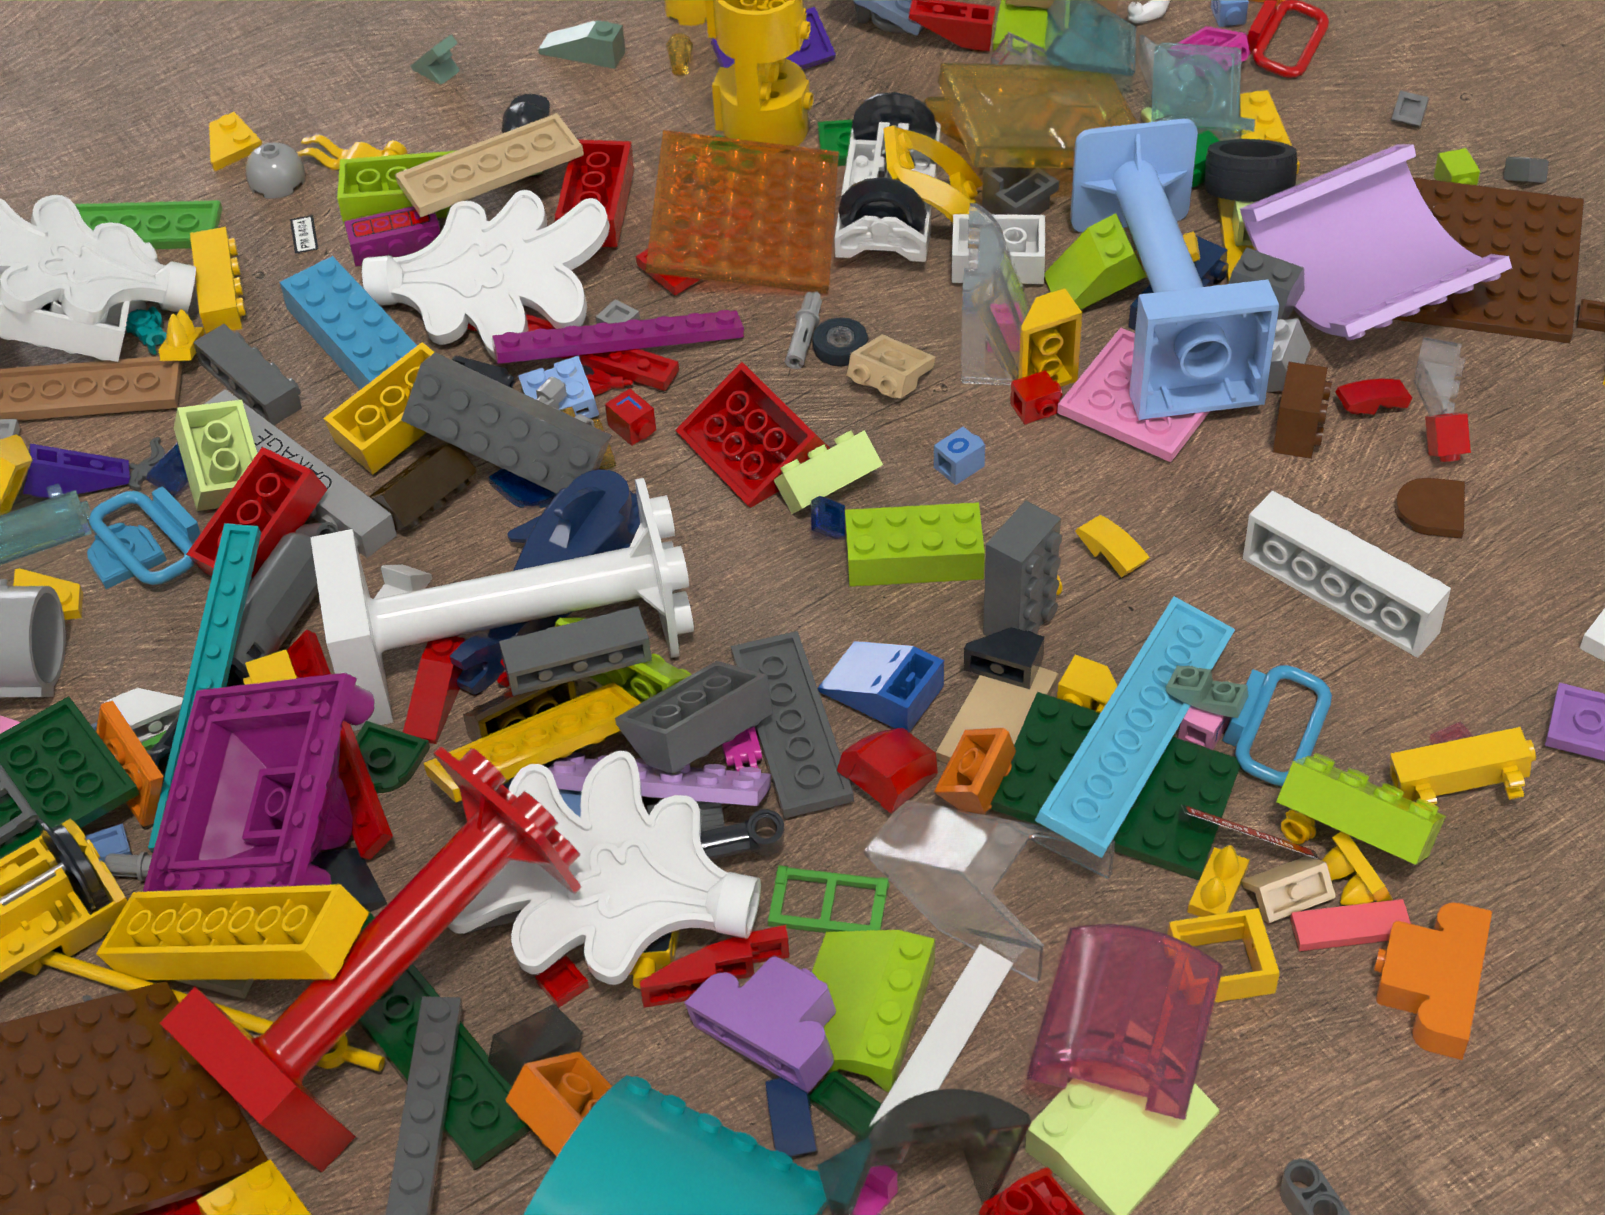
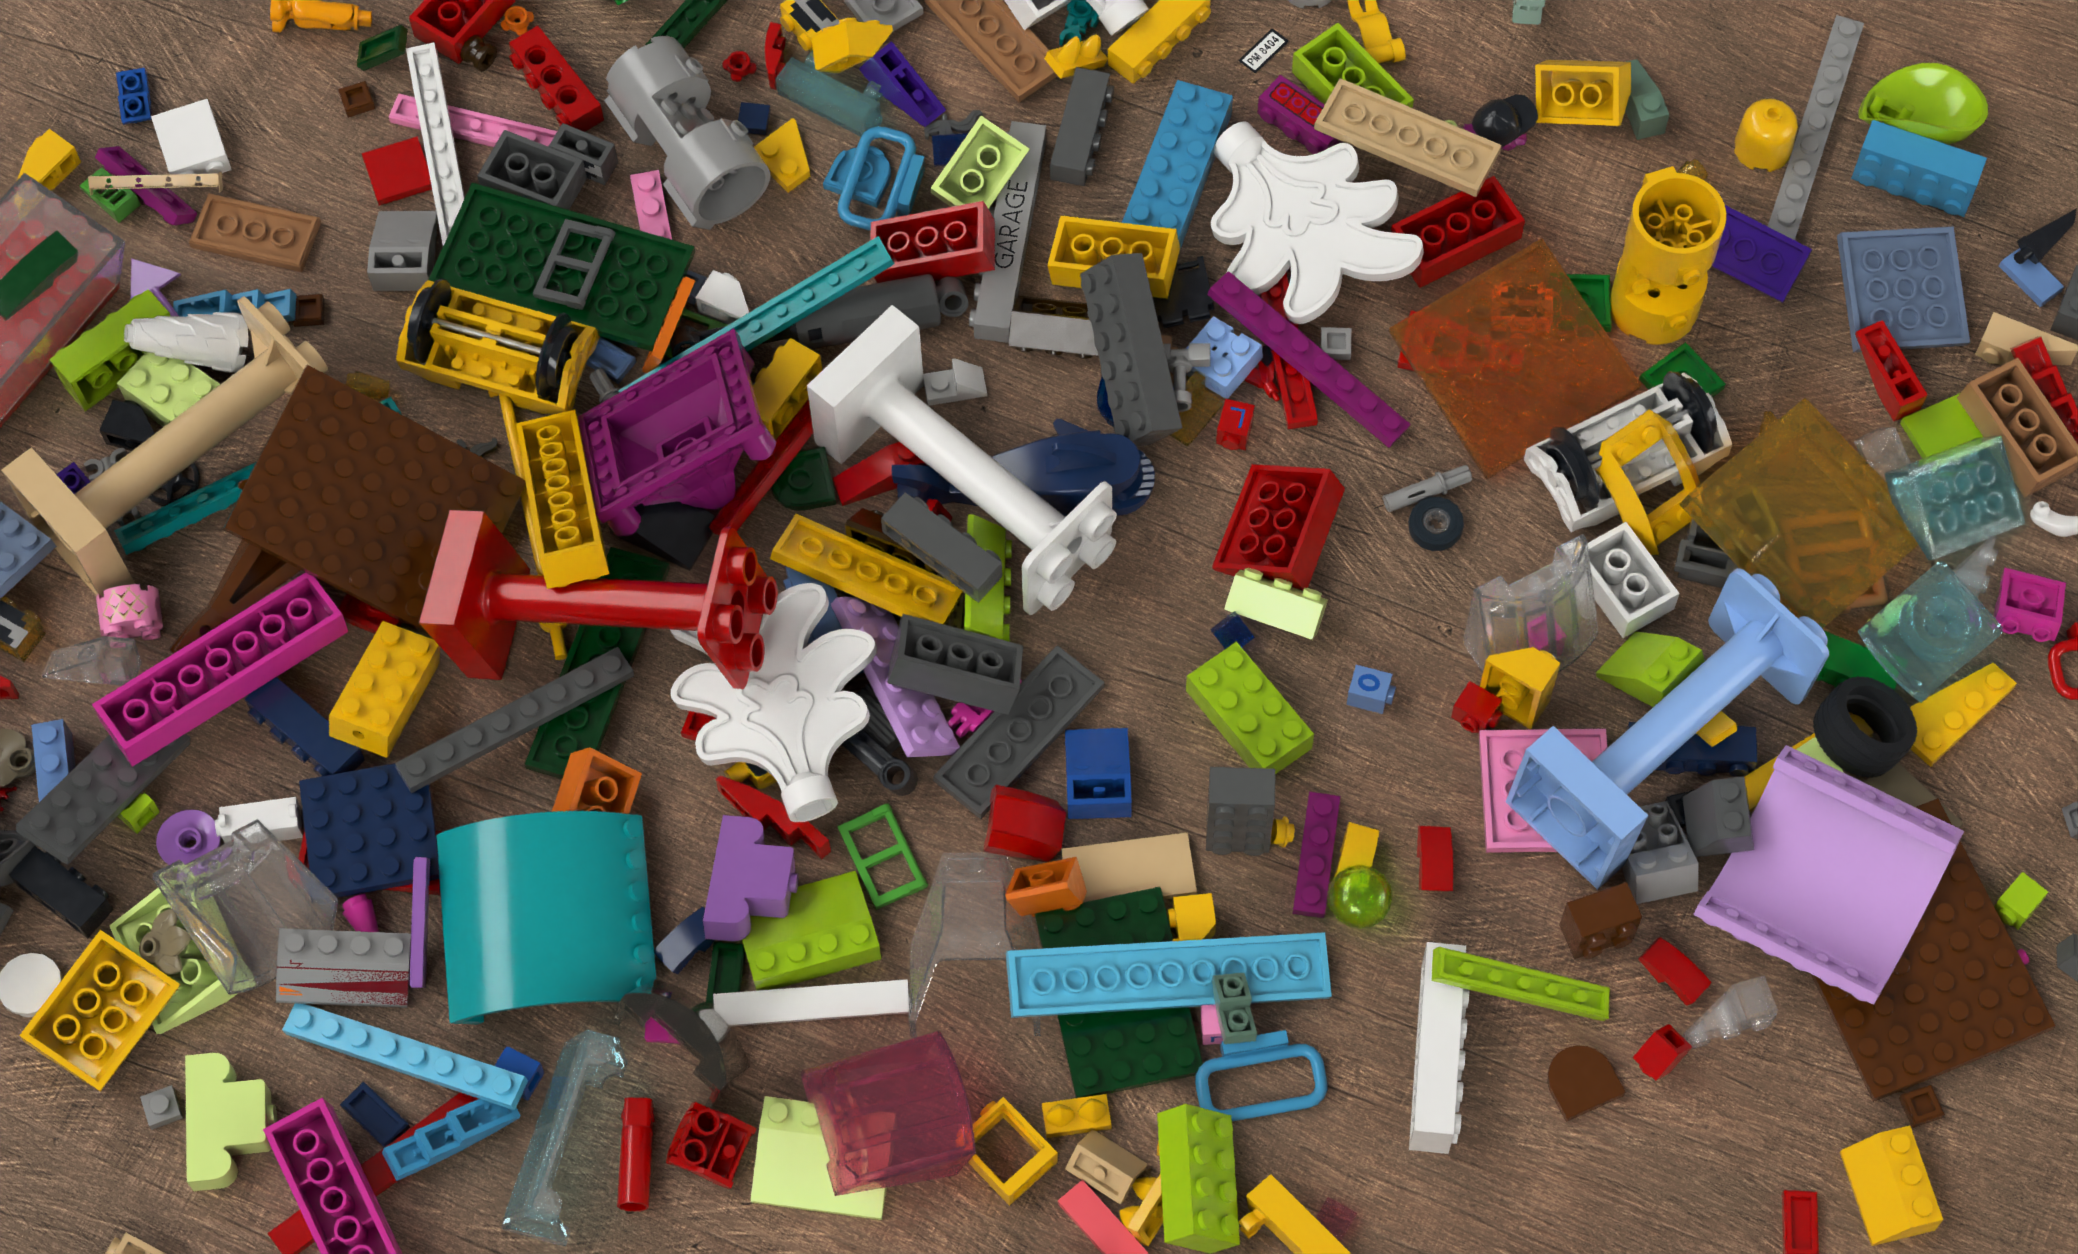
camera: 55 degrees right, 15 degrees up
clear smoke brick [488,1004,583,1087] -> none
tan plate [847,334,936,399] -> none
black slope [963,627,1045,689] -> none
sticker [1182,805,1319,859] -> none
none -> magenta plate [1292,792,1340,918]
none -> clear neon green cylinder [1327,864,1393,929]
none -> red slope [1417,826,1453,892]
none -> lime tile [1431,947,1610,1021]
none -> yellow slope [1535,60,1631,126]

